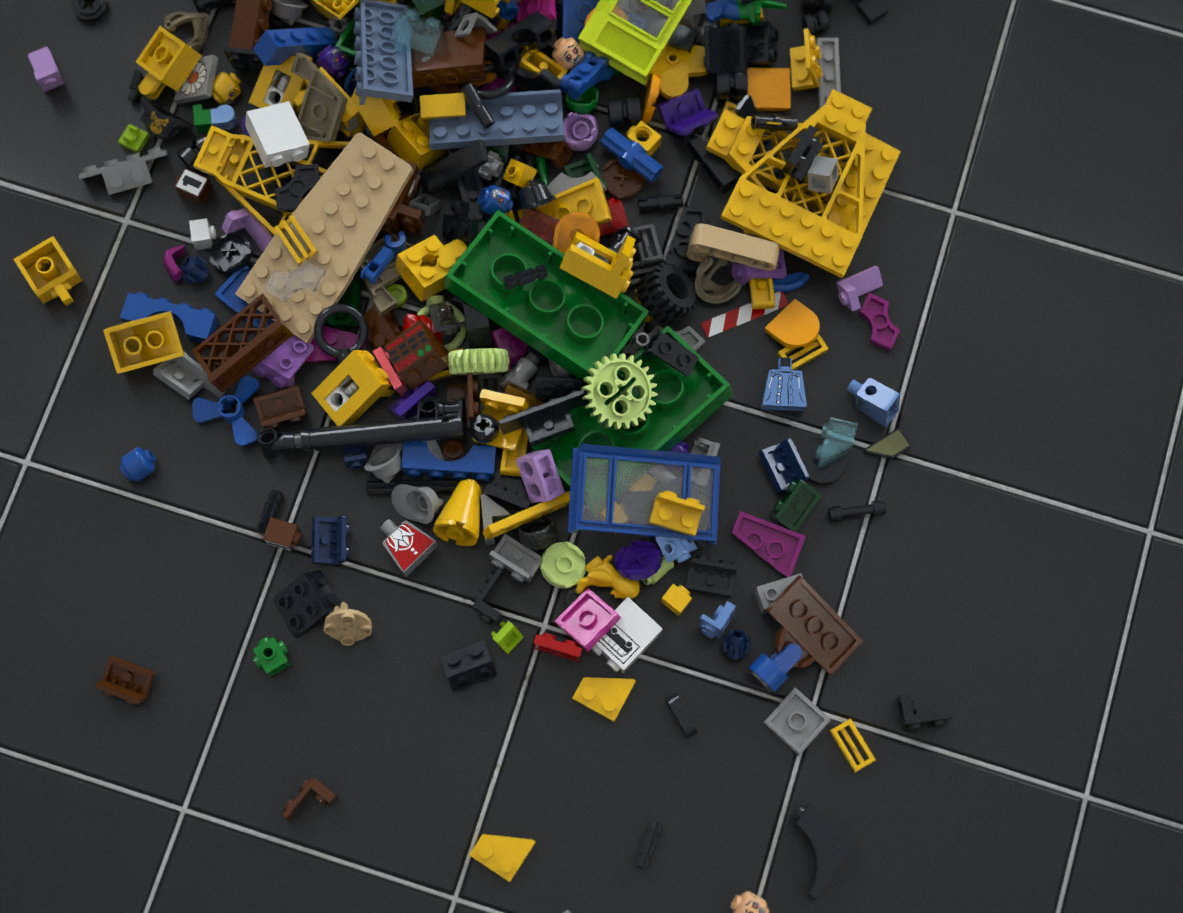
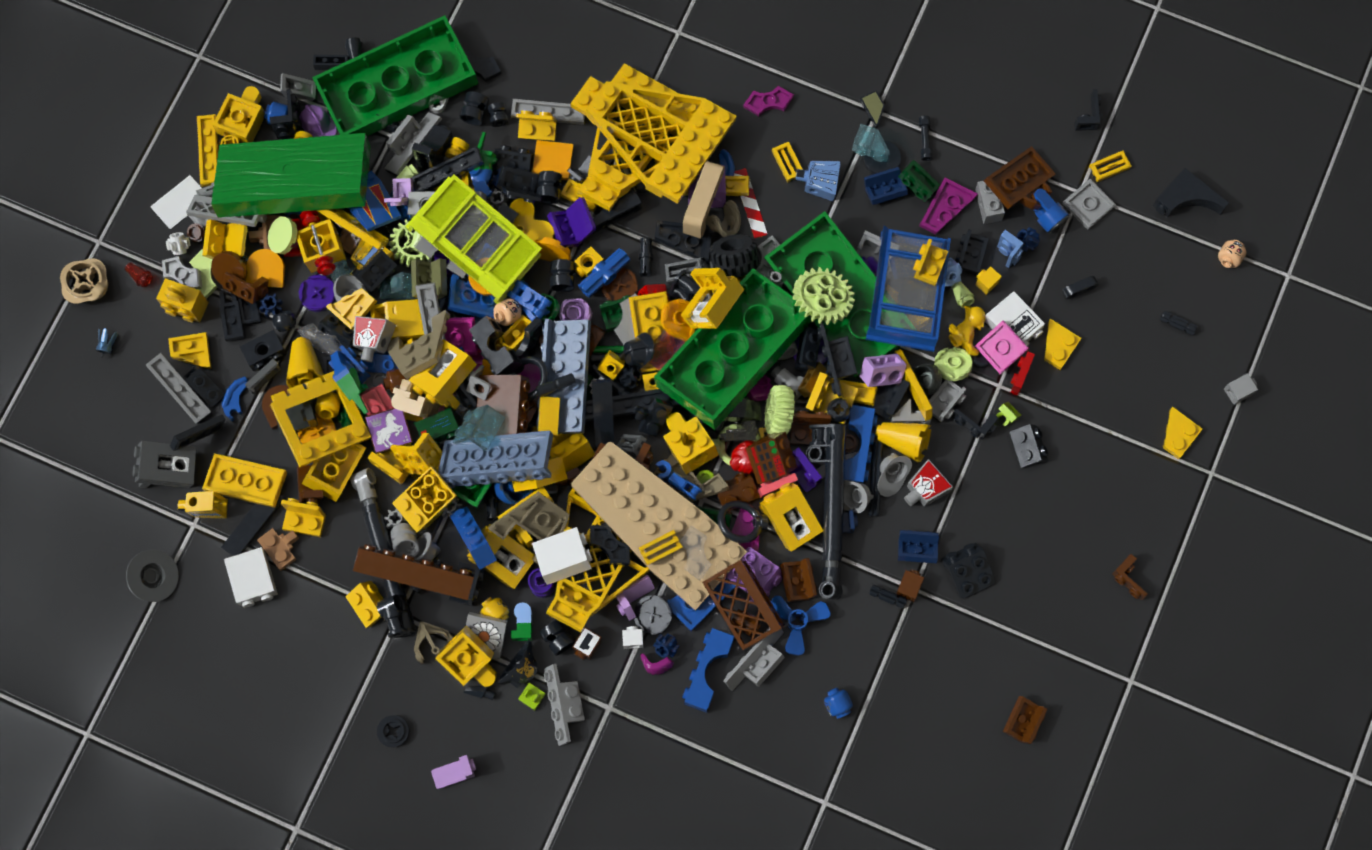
camera: 80 degrees left, 0 degrees up
yellow hinge [13,236,83,306] -> none
yellow slope [103,311,184,374] -> none
green brick [253,637,291,677] -> none
dark purple head [316,45,349,80] -> none
tan plate [324,602,372,646] -> none
blue head [478,185,513,216] -> none
black axle [503,265,548,290] -> none
dark purple tile [615,541,662,580] -> none
black bracket [641,332,699,376] -> none
black pin [751,114,798,132] -> none
light orange tile [765,299,820,348] -> none
black bracket [782,125,823,182] -> none
light grey brick [808,155,838,194] -> none
lavender bracket [837,266,883,311] -> none
medium blue torso [847,378,900,428] -> none

